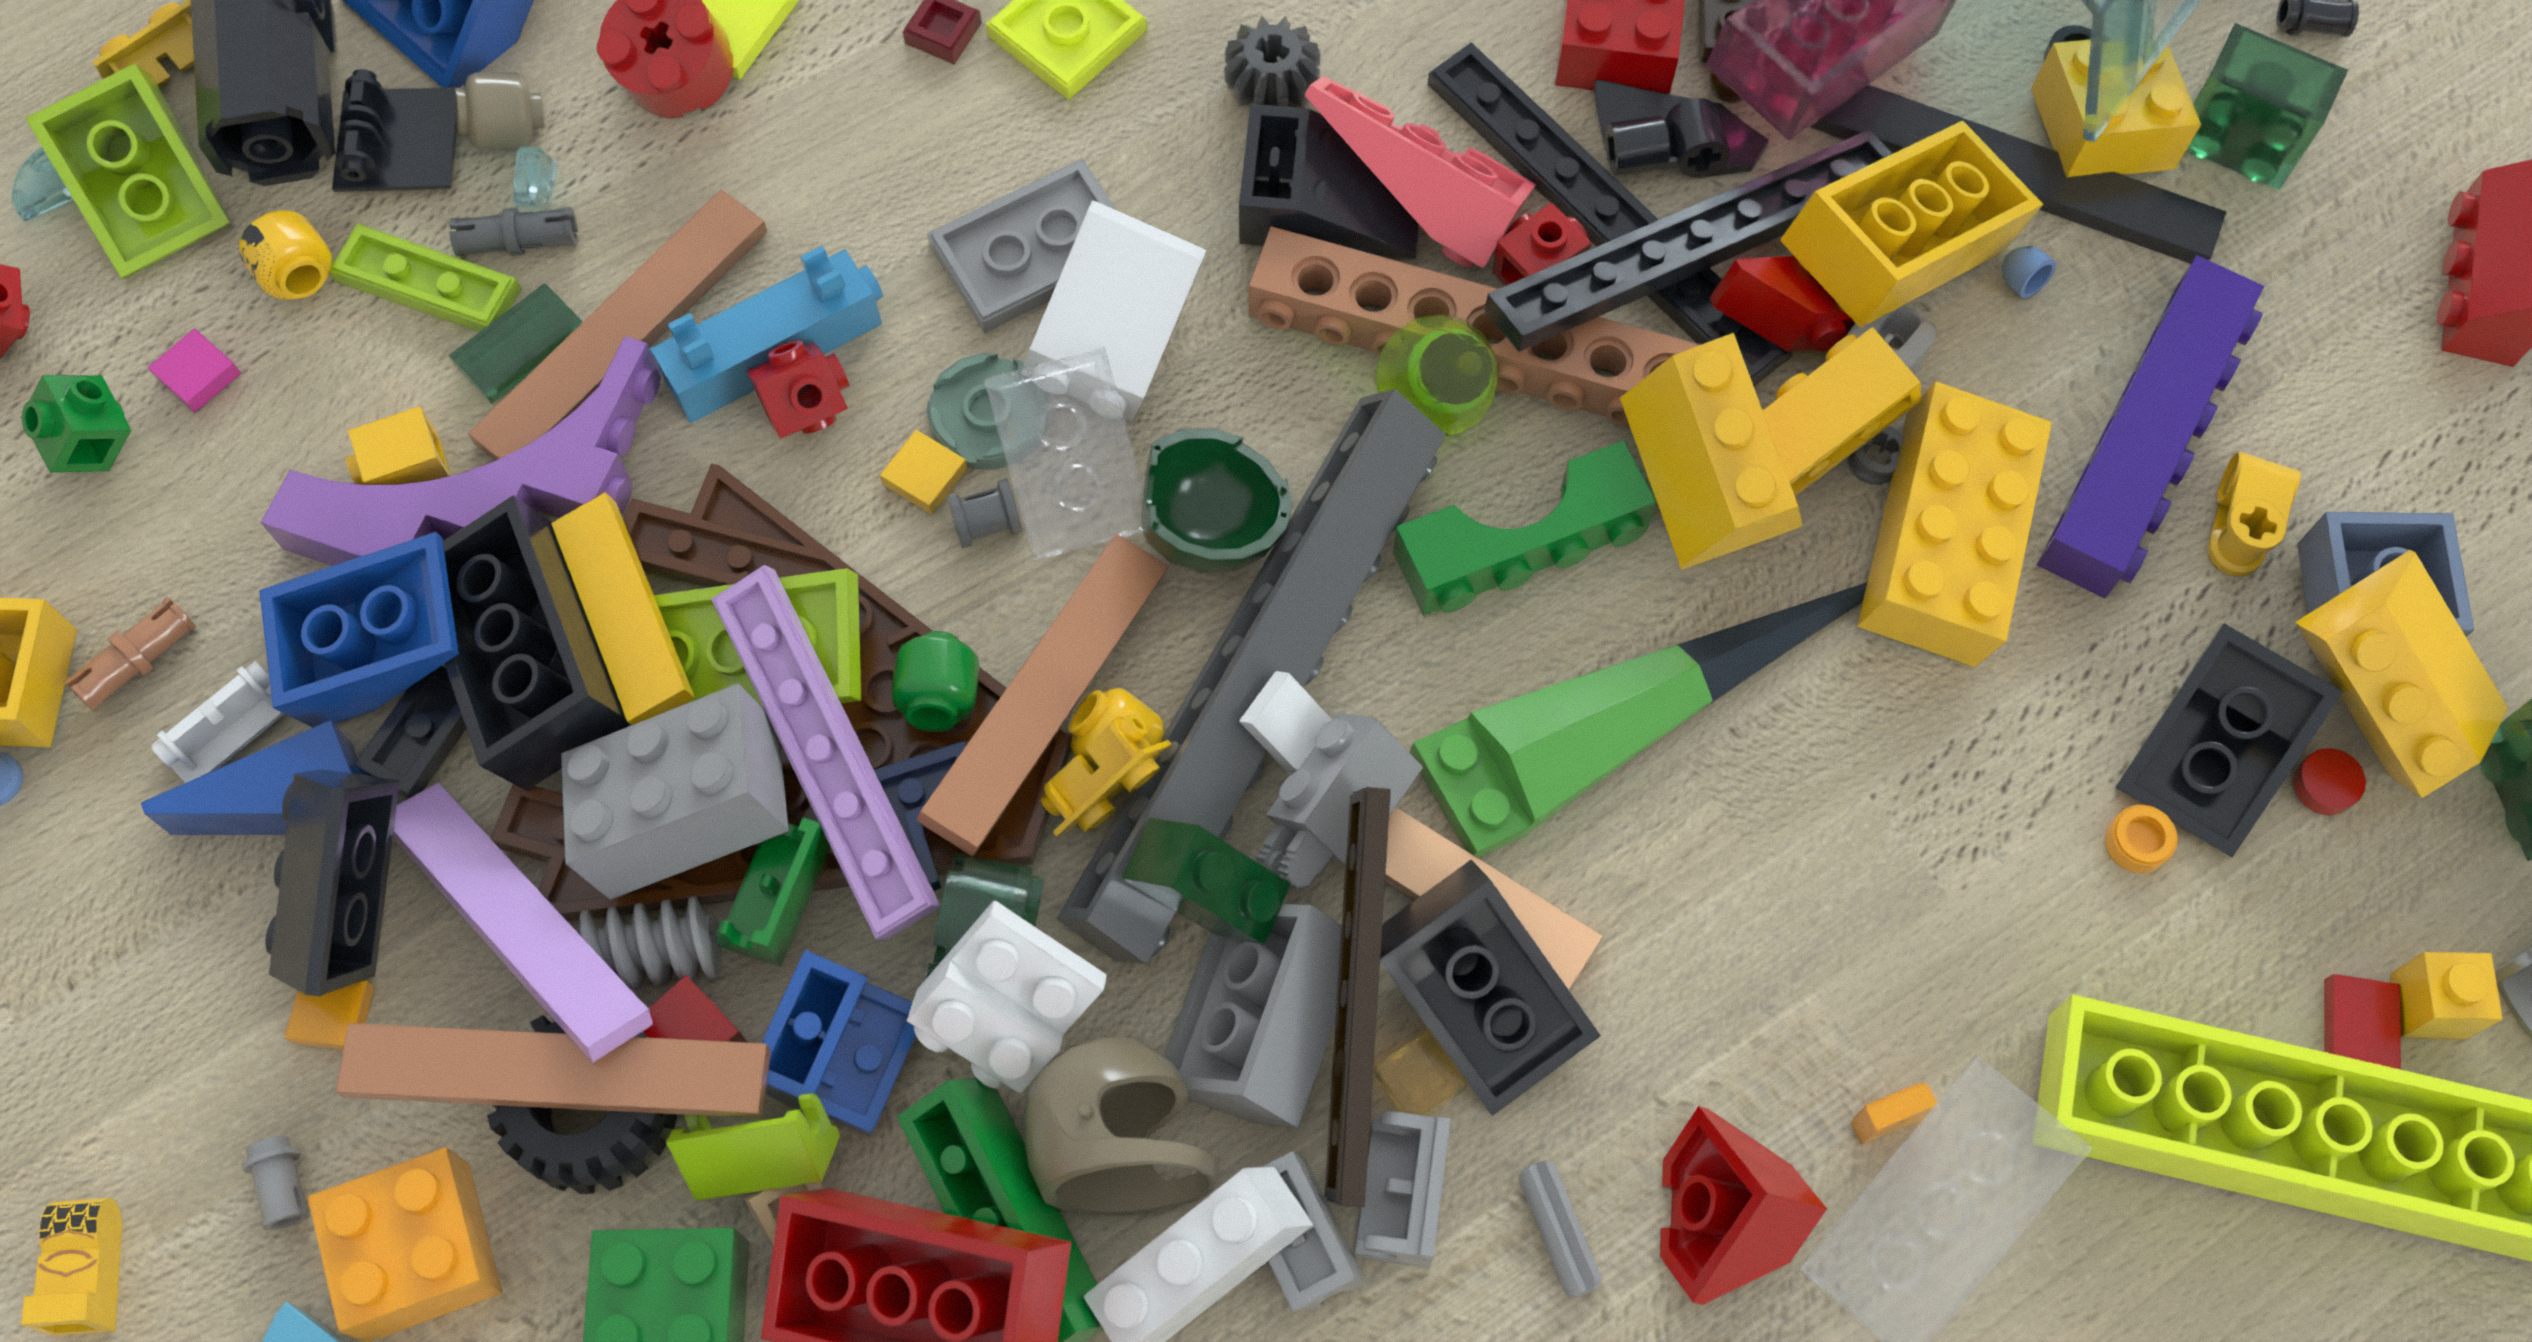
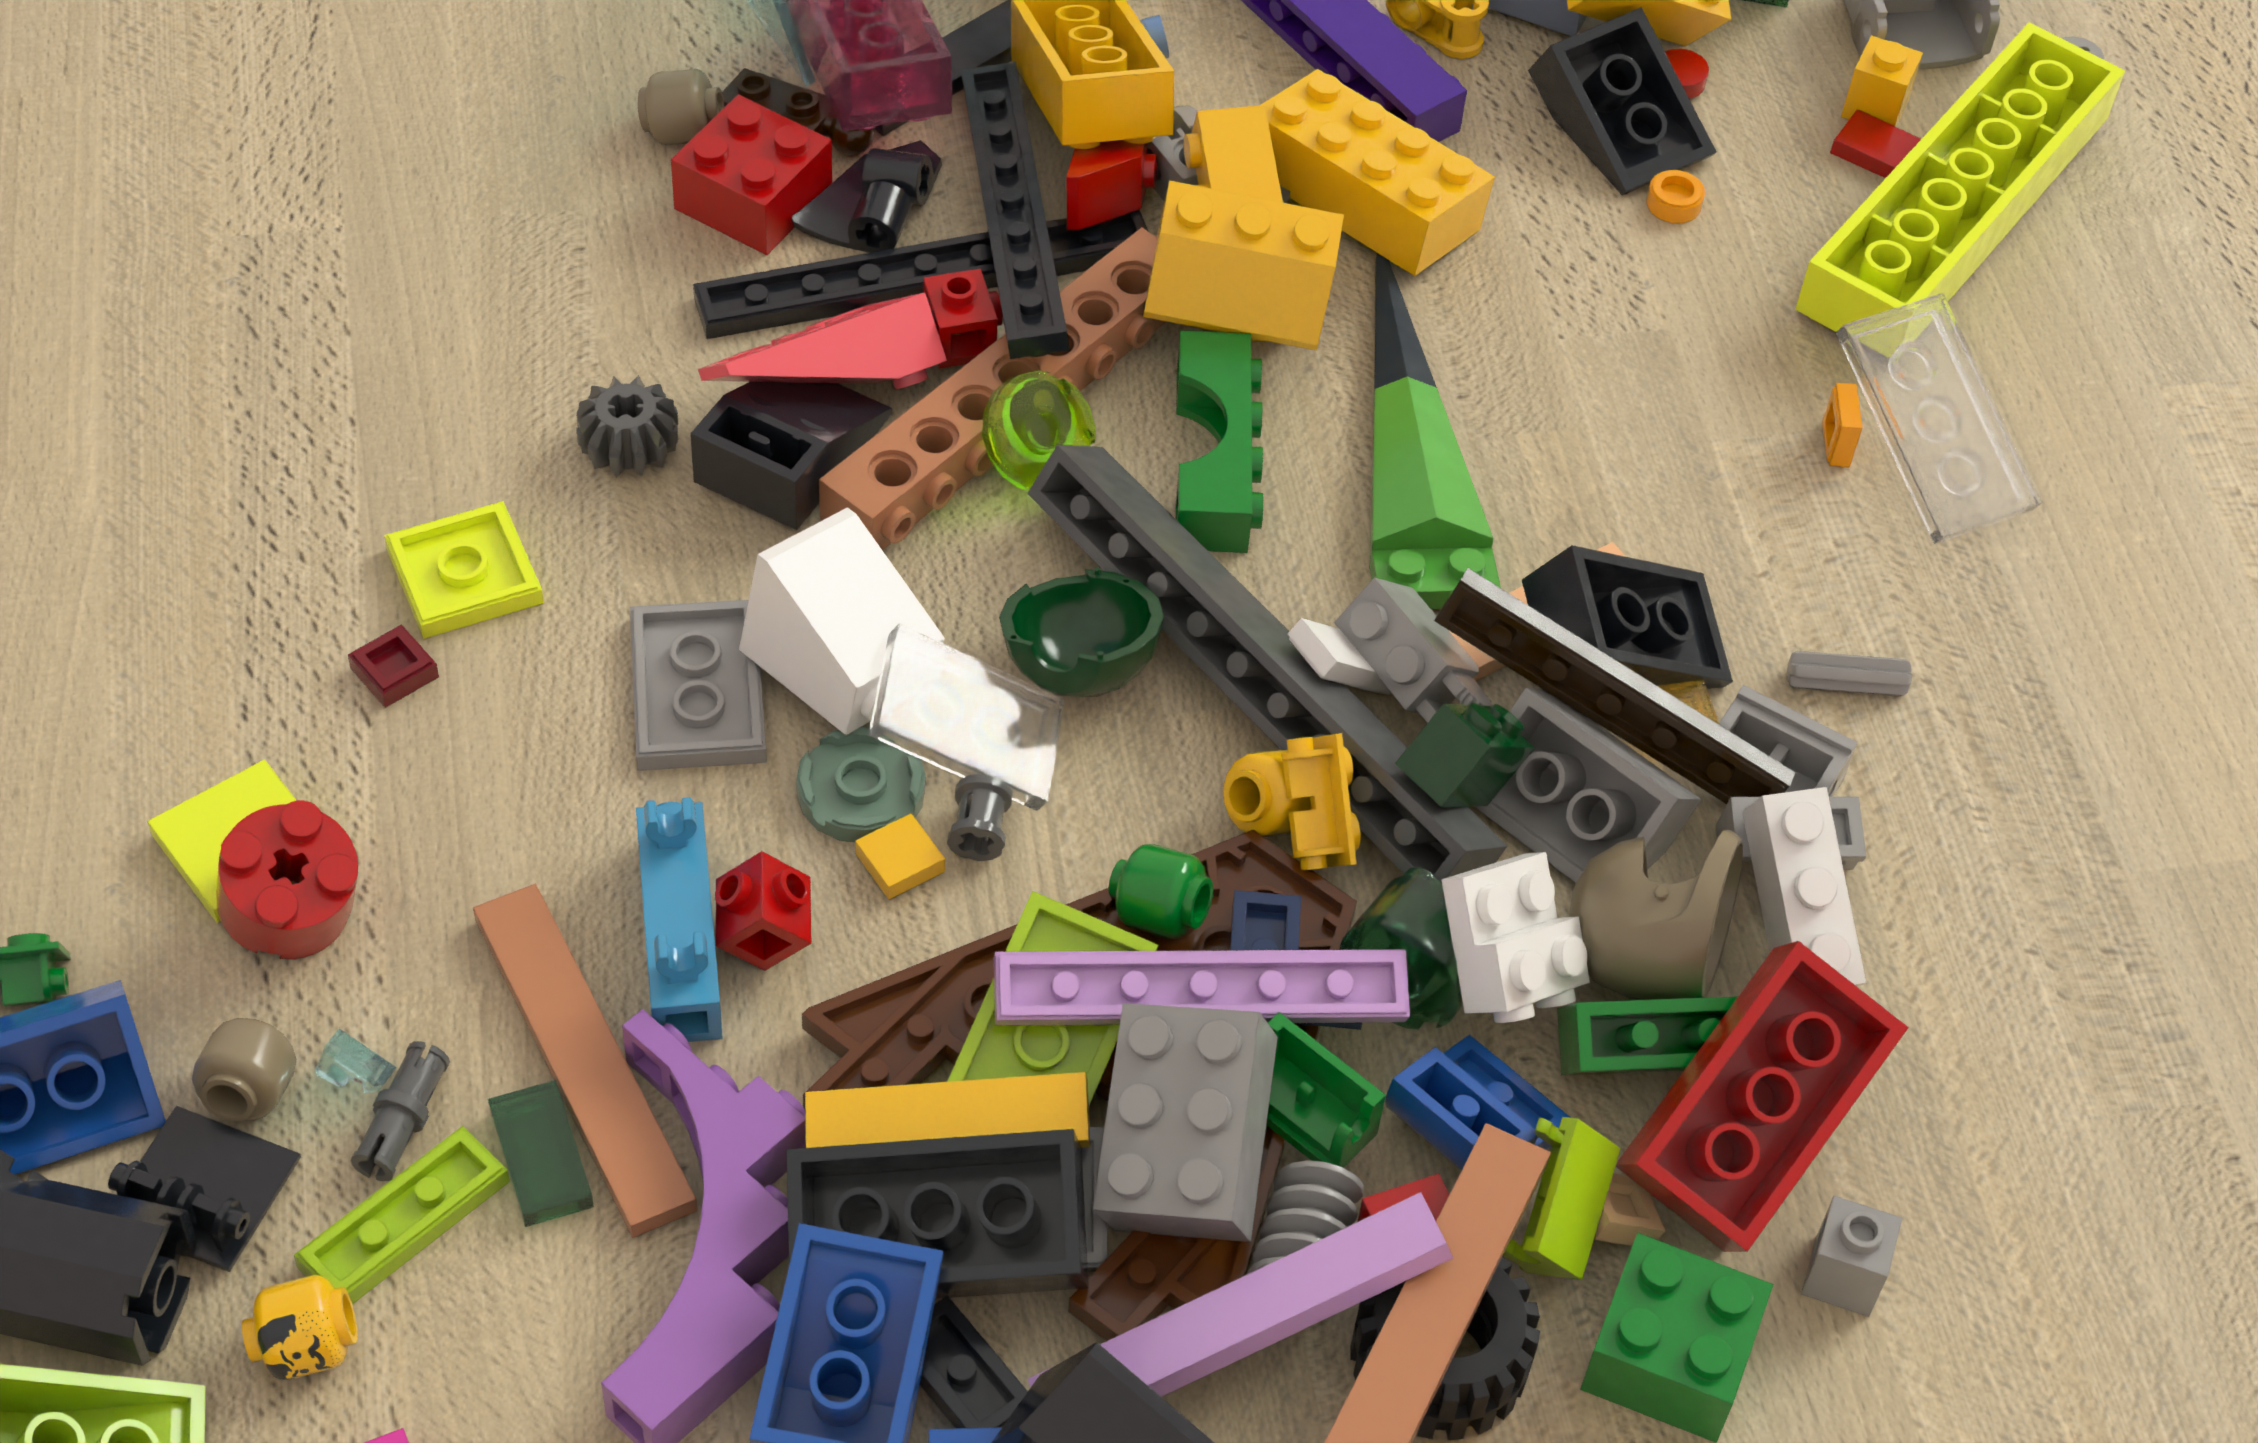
camera: 70 degrees left, 15 degrees down
yellow brick [346,406,452,485] -> none
nougat tile [916,533,1169,857] -> none
red slope [1660,1106,1827,1305] -> none

